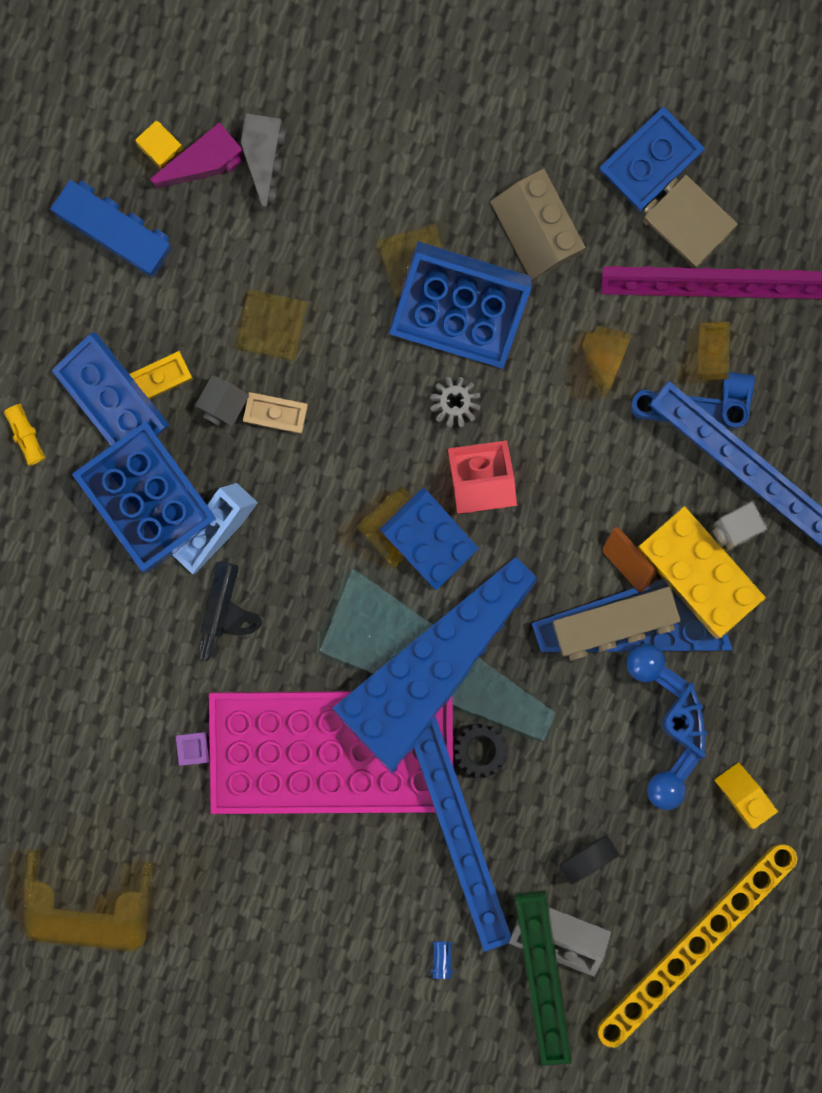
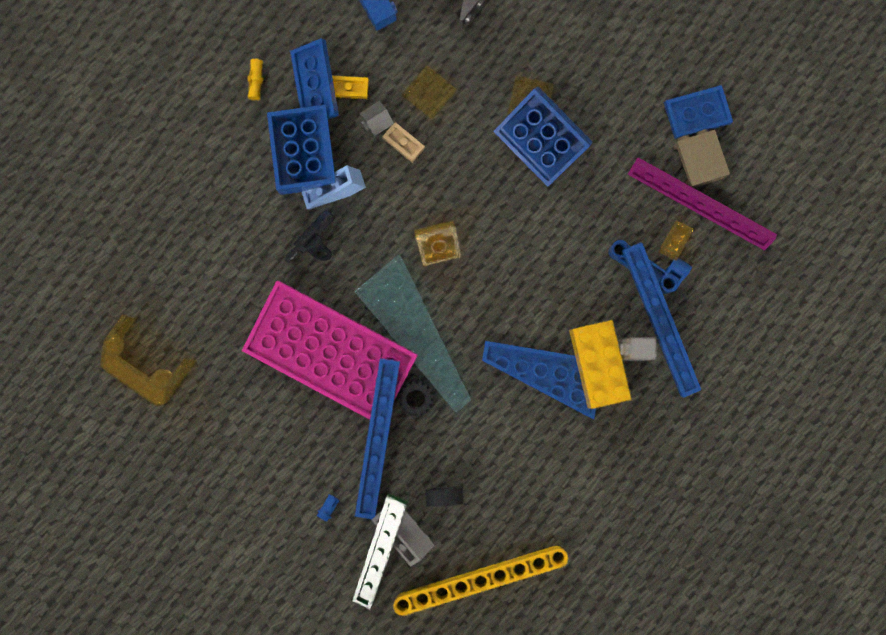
camera: 30 degrees right, 0 degrees up
medium lavender plate [176,732,210,766] -> none
blue wing [333,557,537,774] -> none
blue plate [379,488,479,590] -> none
light grey gear [430,377,480,428] -> none
coral slope [448,440,517,514] -> none
dark tan slope [490,169,586,280] -> none
dark tan brick [552,587,681,661] -> none
clear yellow slope [581,326,632,398] -> none
dark orange slope [603,527,657,592] -> none
blue piece [627,644,707,810] -> none
yellow slope [714,762,778,830] -> none

